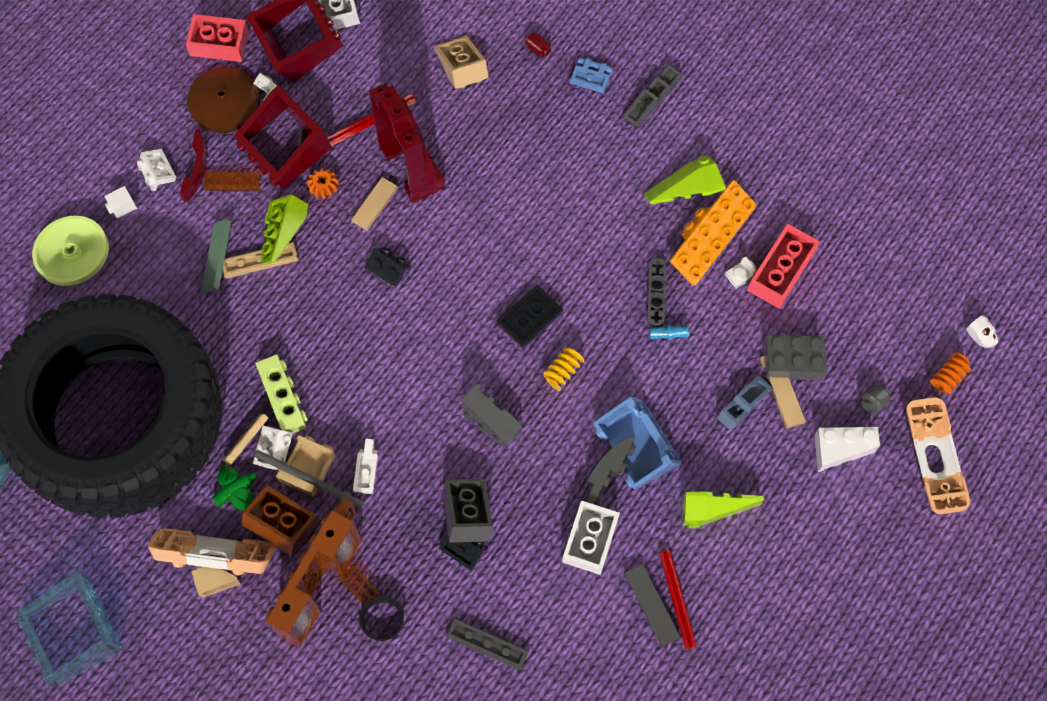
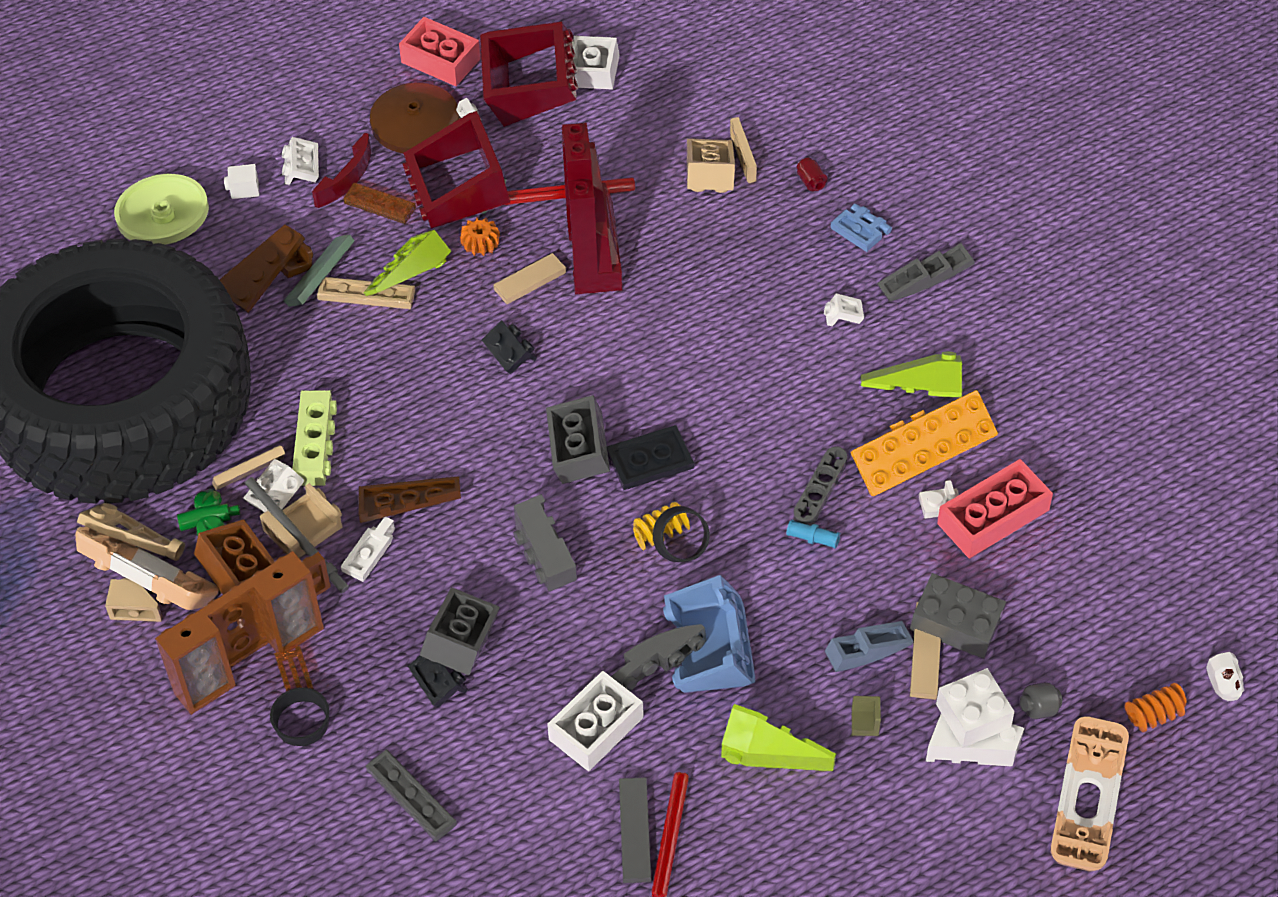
camera: 25 degrees right, 15 degrees down
none -> tan plate [77,503,185,561]
none -> reddish brown wing [220,224,305,313]
none -> reddish brown bracket [281,242,313,279]
none -> reddish brown wing [359,476,461,523]
none -> dark grey brick [546,395,610,484]
none -> black tyre [653,506,710,562]
none -> tan tile [730,117,757,183]
none -> white bracket [824,293,864,326]
none -> olive panel [851,696,881,736]
none -> white brick [936,668,1014,748]

